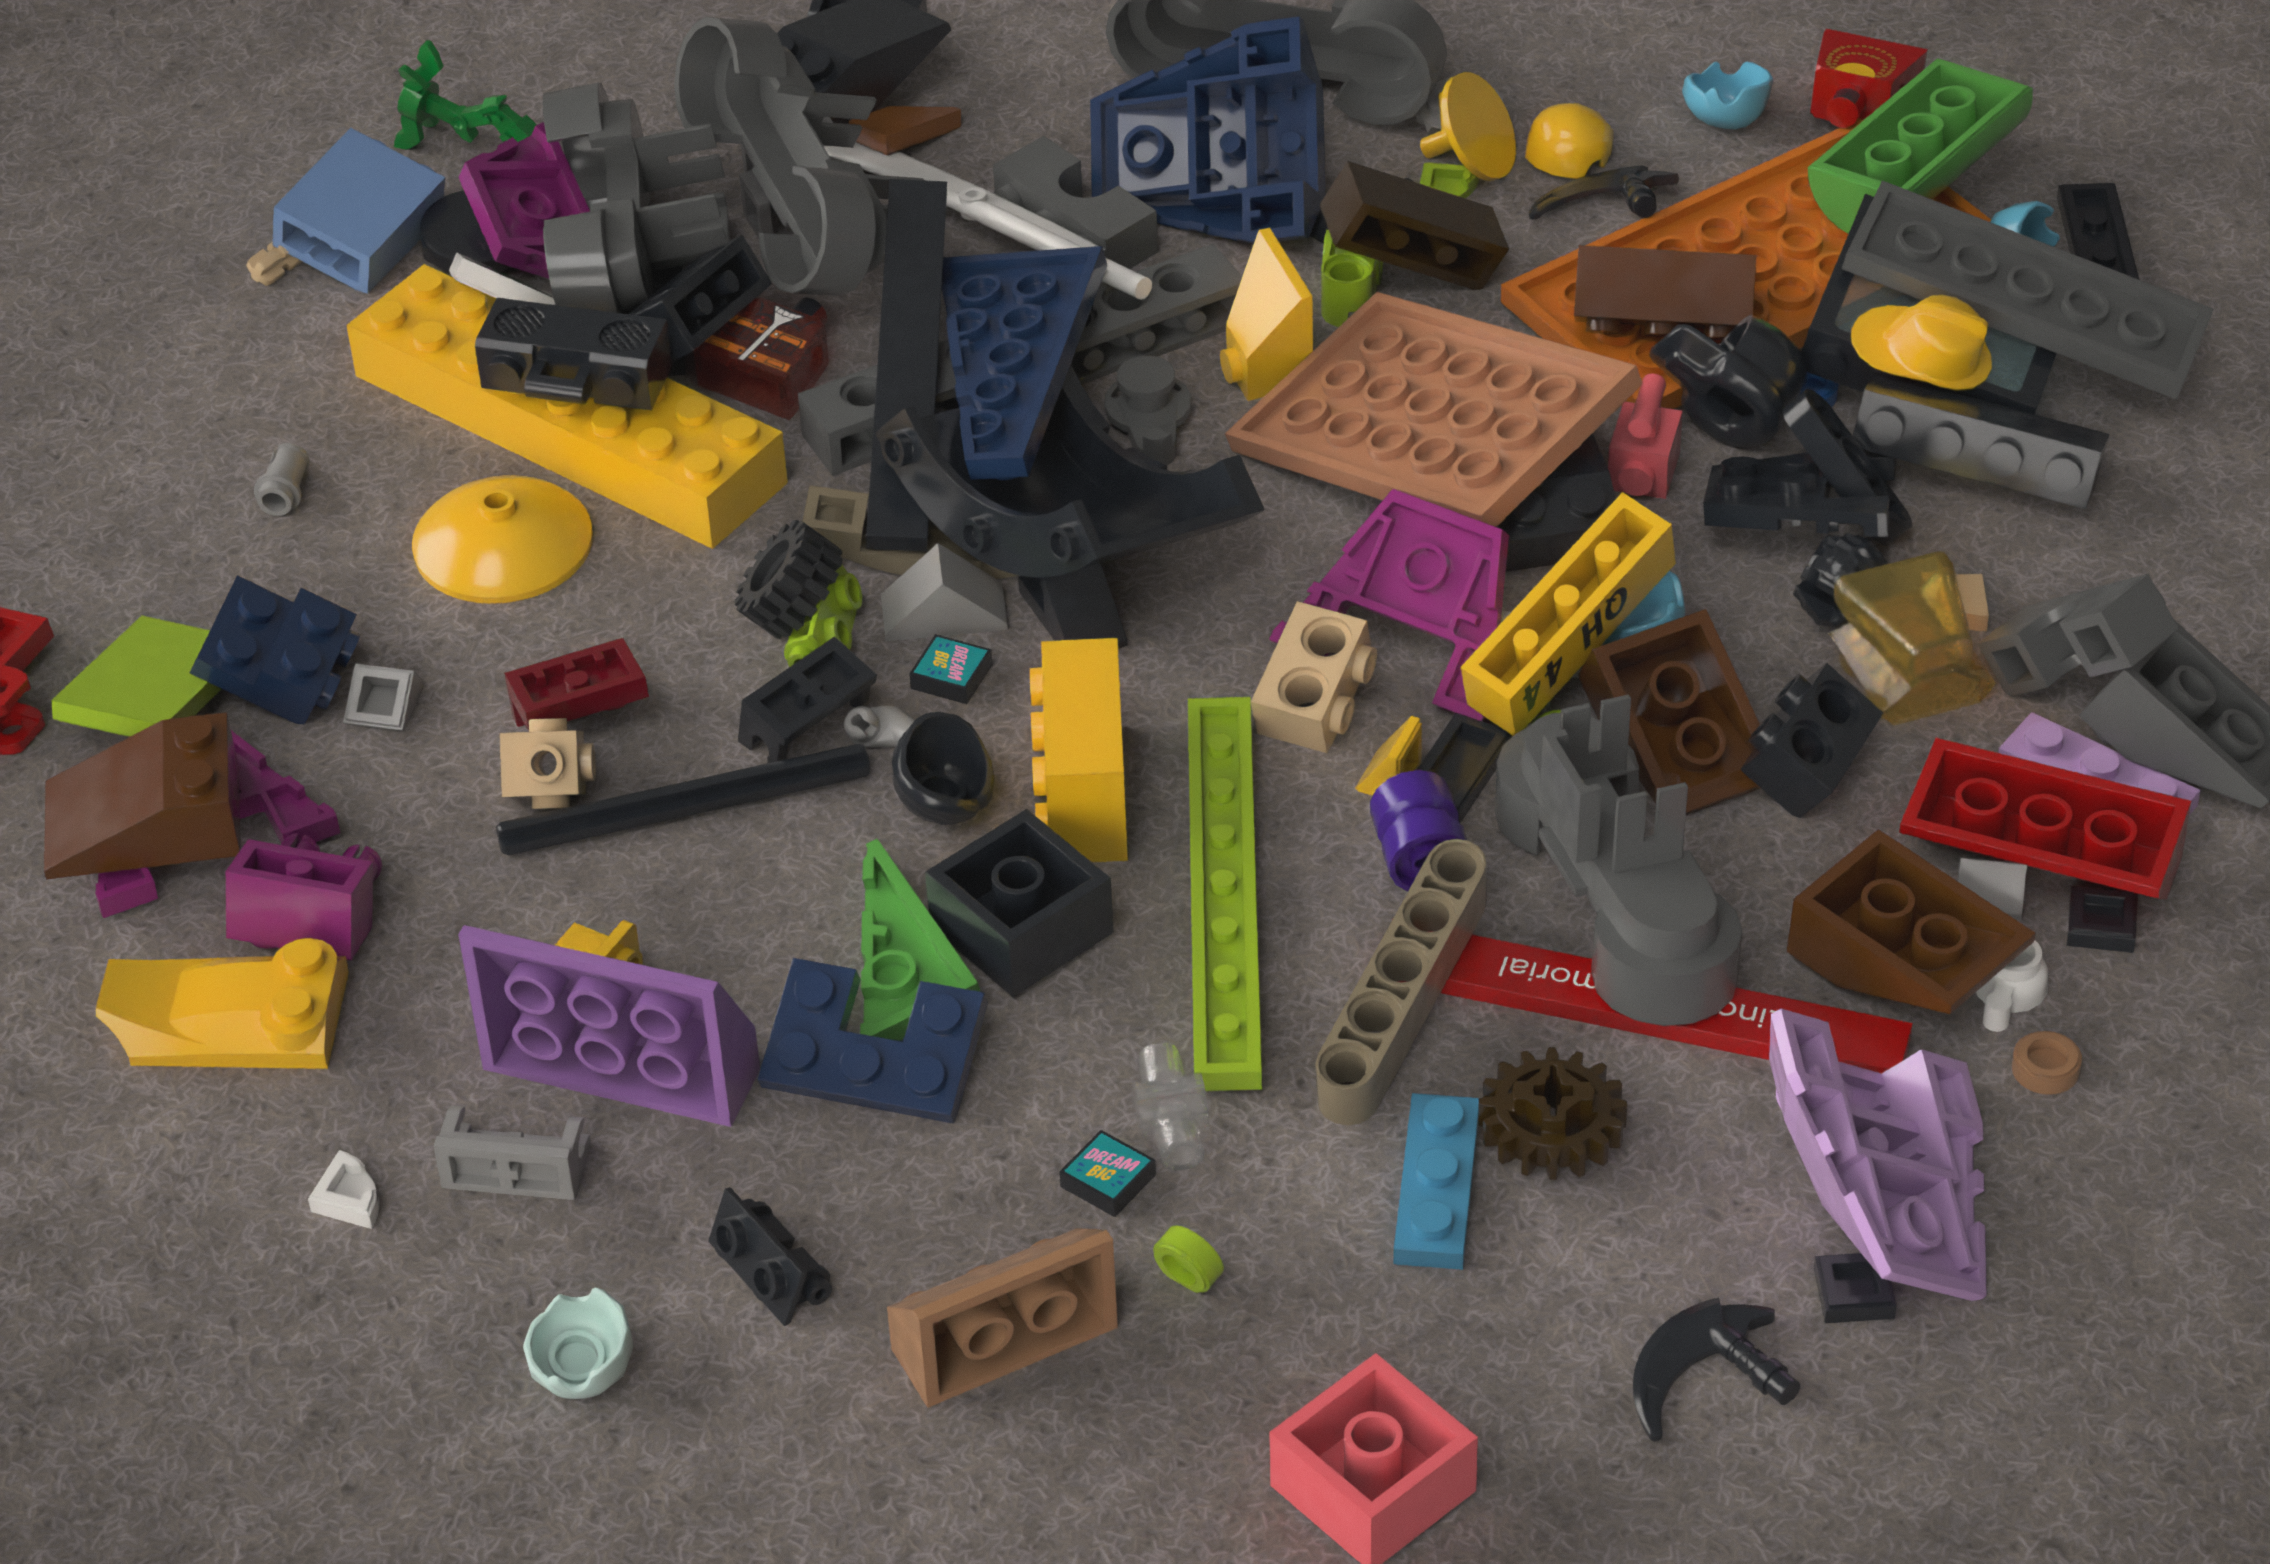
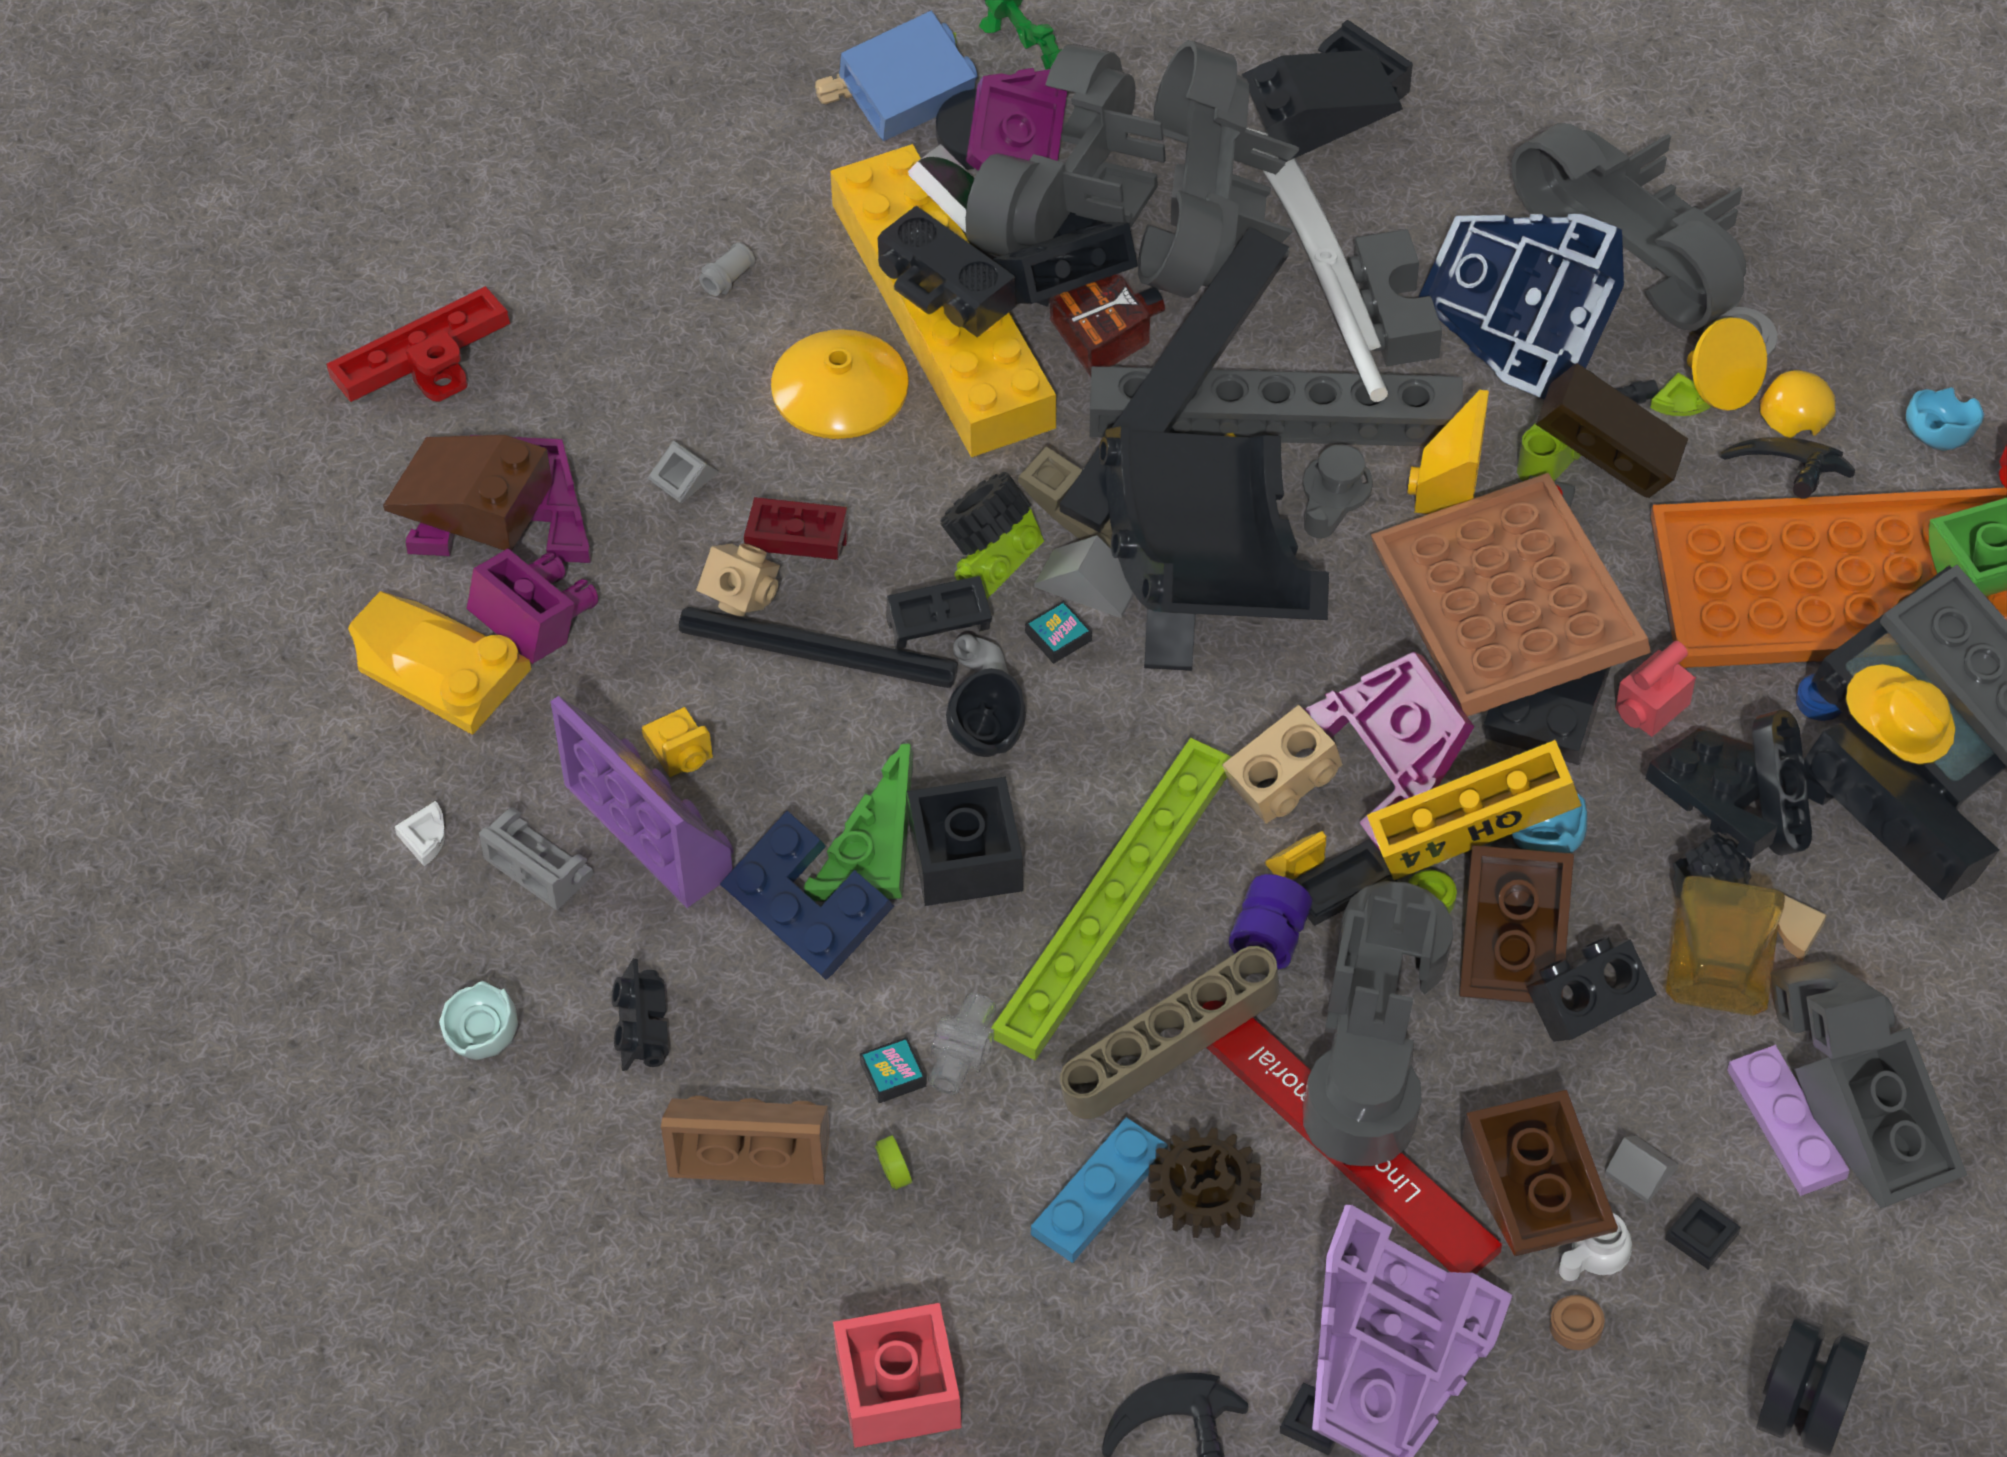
camera: 30 degrees right, 10 degrees up
lime tile [51,615,222,737] -> none
dark blue plate [189,575,361,725] -> none
dark orange tile [849,106,961,155] -> none
dark blue wing [942,246,1107,481] -> none
yellow brick [1030,638,1128,862] -> none
reddish brown slope [1574,245,1757,340] -> none
black piece [1649,315,1807,448] -> none
red slope [1899,738,2191,900] -> none

